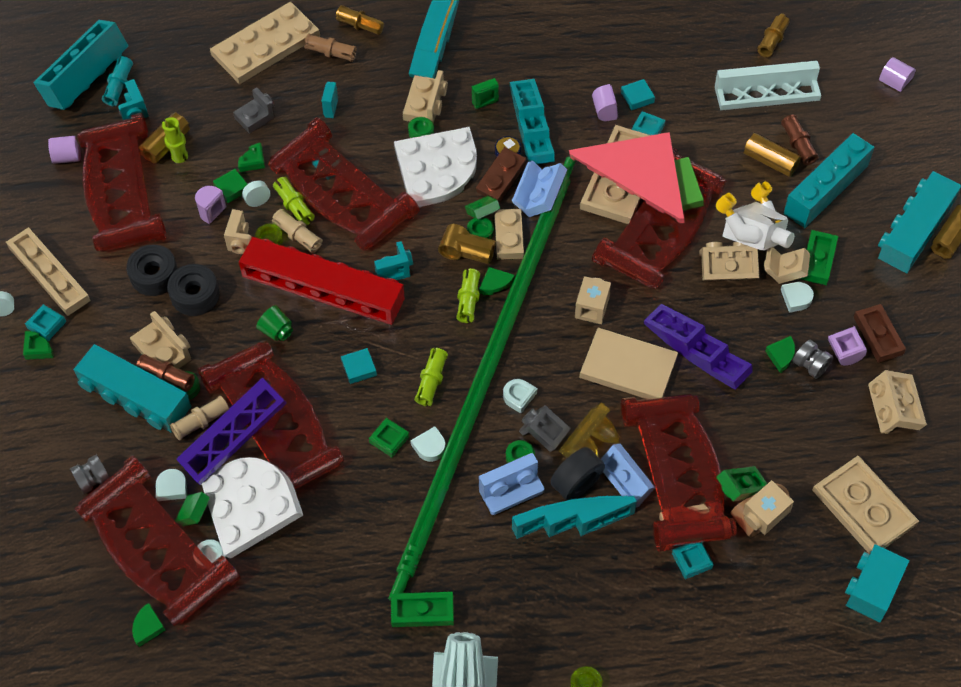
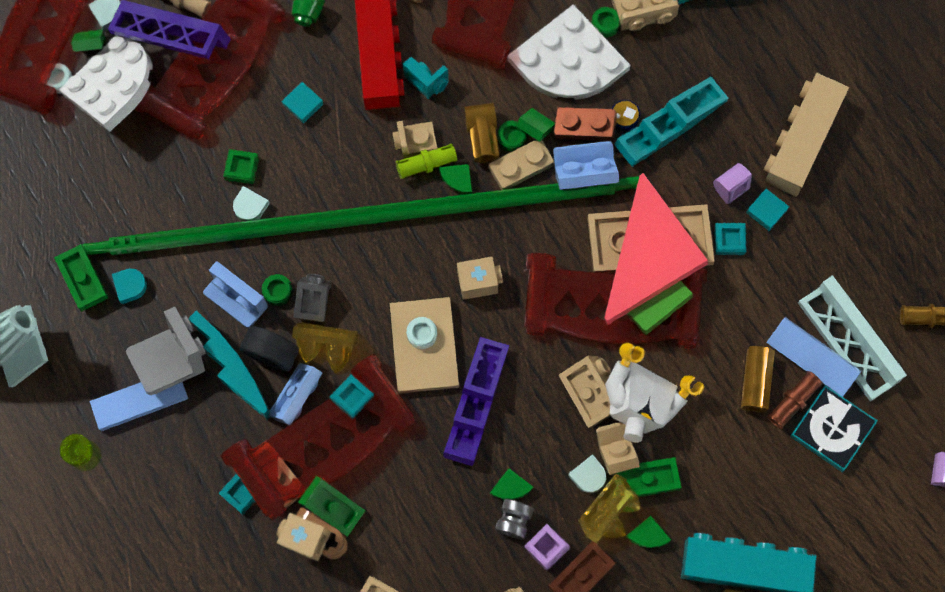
camera: 65 degrees right, 15 degrees up
lime pin [415,348,448,406] -> none
green tile [472,78,499,109] -> none
light aqua tile [503,379,537,413] -> none
teal brick [783,133,874,229] -> none
none -> light blue tile [90,382,188,432]
none -> teal tile [112,269,147,304]
none -> light grey bracket [126,307,206,395]
none -> teal tile [330,375,374,419]
none -> tan bracket [392,121,437,159]
none -> light aqua tile [406,317,437,349]
none -> clear yellow tile [578,473,640,543]
none -> green tile [626,516,671,548]
none -> tan brick [763,73,849,197]
none -> light blue tile [766,317,861,397]
none -> tile [790,385,877,472]

